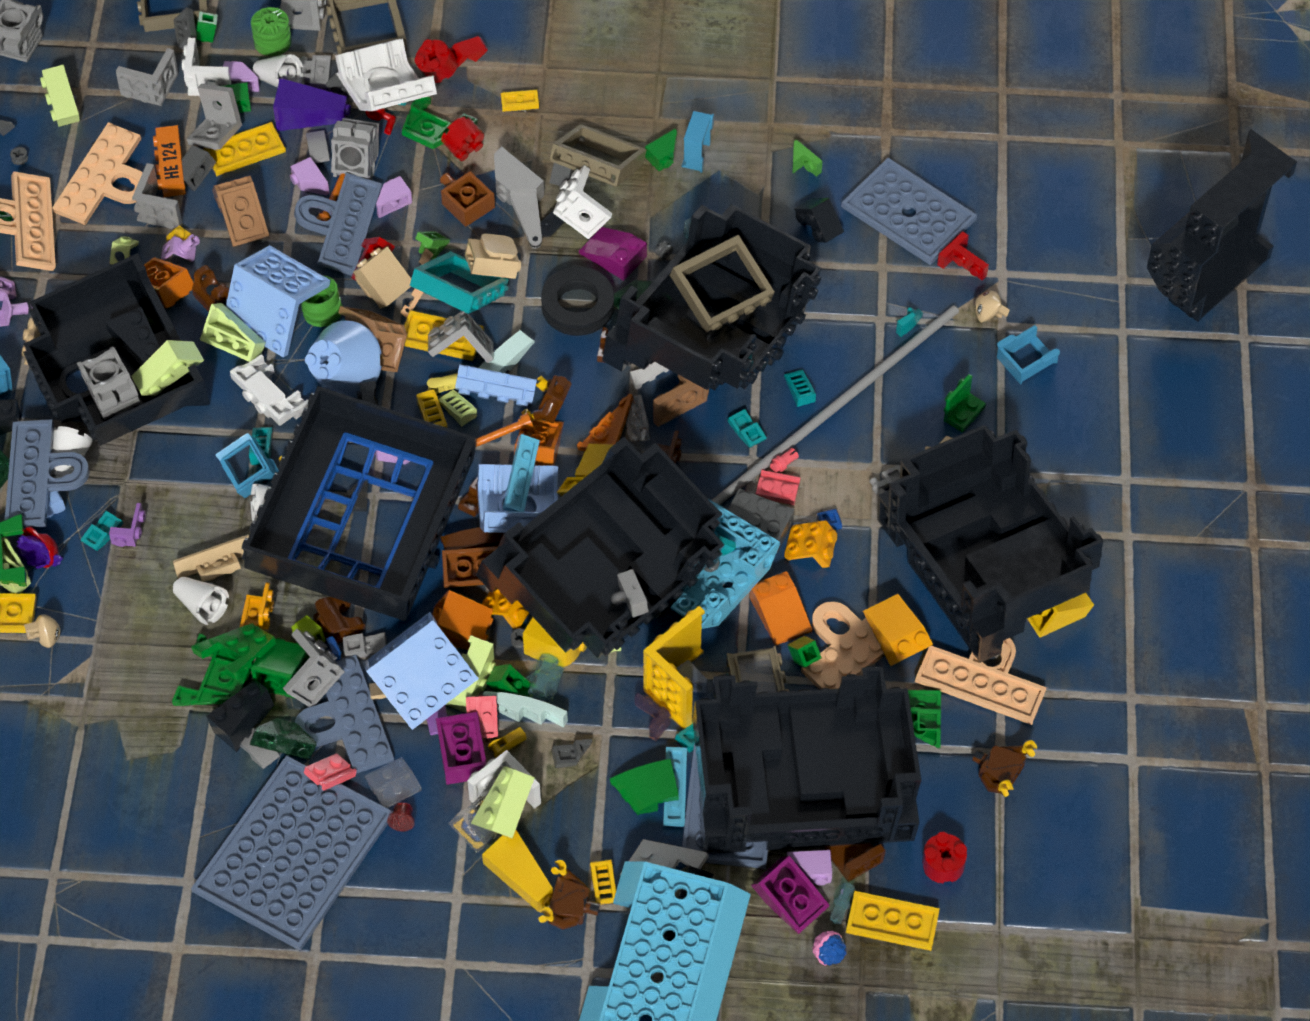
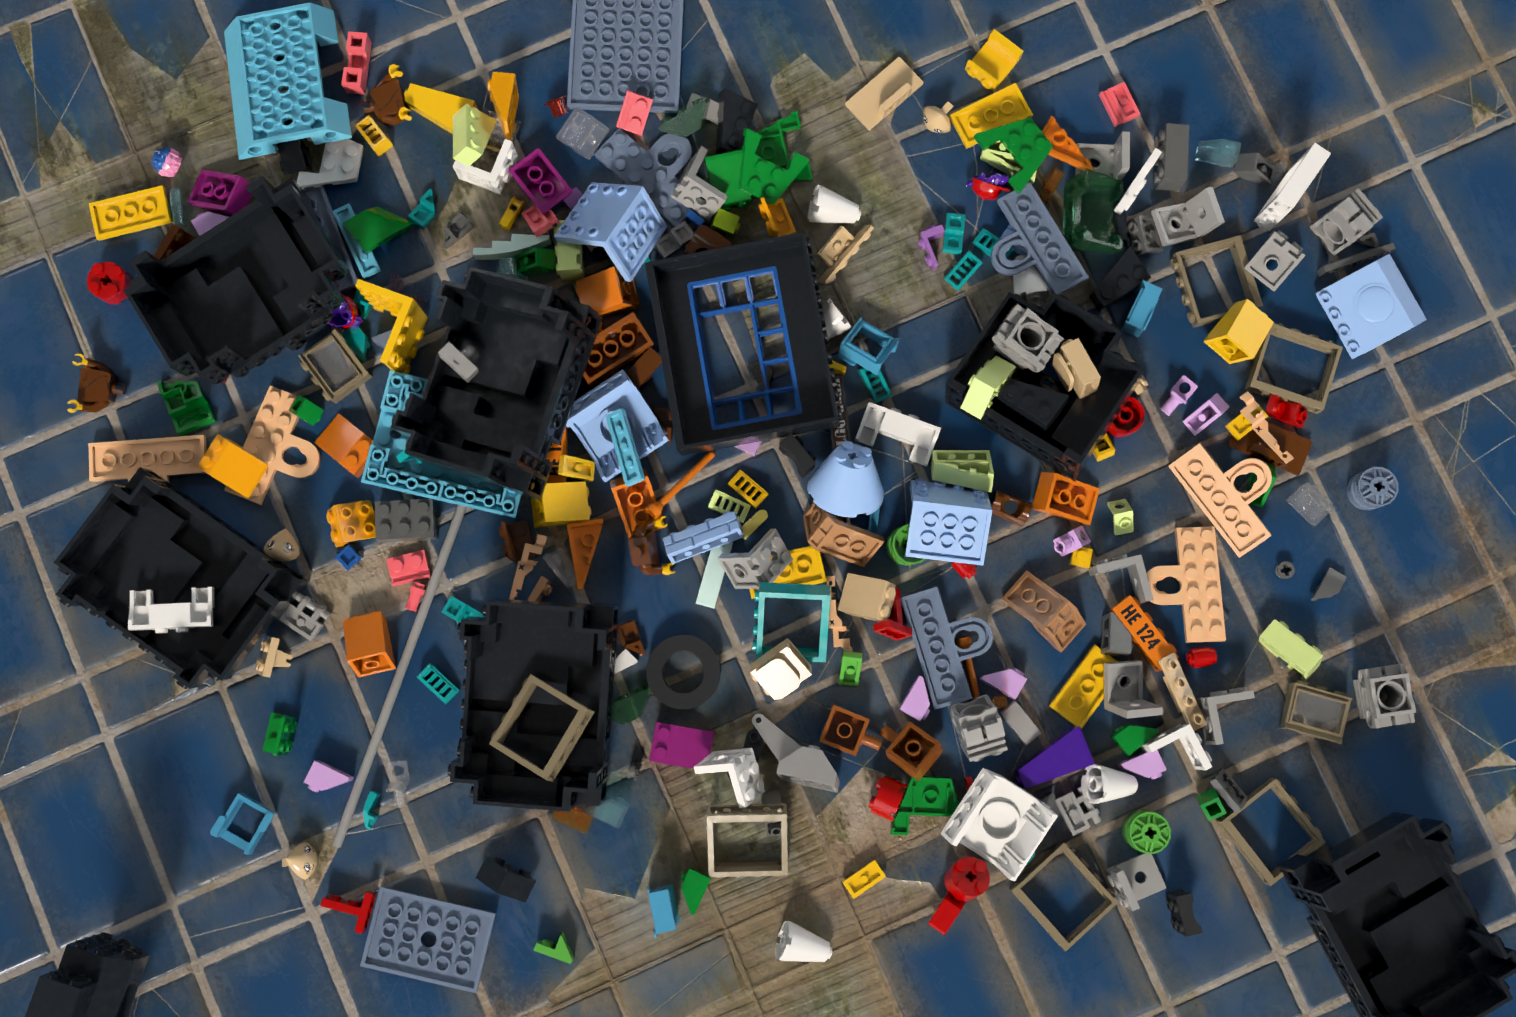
camera: 150 degrees right, 25 degrees up
none -> white bracket [128,587,215,633]
none -> tan piece [263,529,300,562]
none -> lavender slope [304,760,354,792]
none -> coral arch [341,31,372,95]
none -> orange slope [343,611,396,678]
none -> clear bracket [386,760,410,807]
none -> teal slope [408,189,435,230]
none -> light orange slope [488,72,519,141]
none -> light nougat piece [509,534,547,600]
none -> white cone [775,921,833,962]
none -> tan bracket [845,57,923,131]
none -> dark orange brick [880,721,943,782]
none -> teal slope [944,251,983,291]
none -> teal slope [972,228,1014,258]
none -> clear orange bar [990,695,1008,708]
none -> tan brick [1053,338,1101,399]
none -> tan bracket [1159,653,1207,731]
none -> red brick [1186,647,1217,668]
none -> window [1279,680,1353,744]

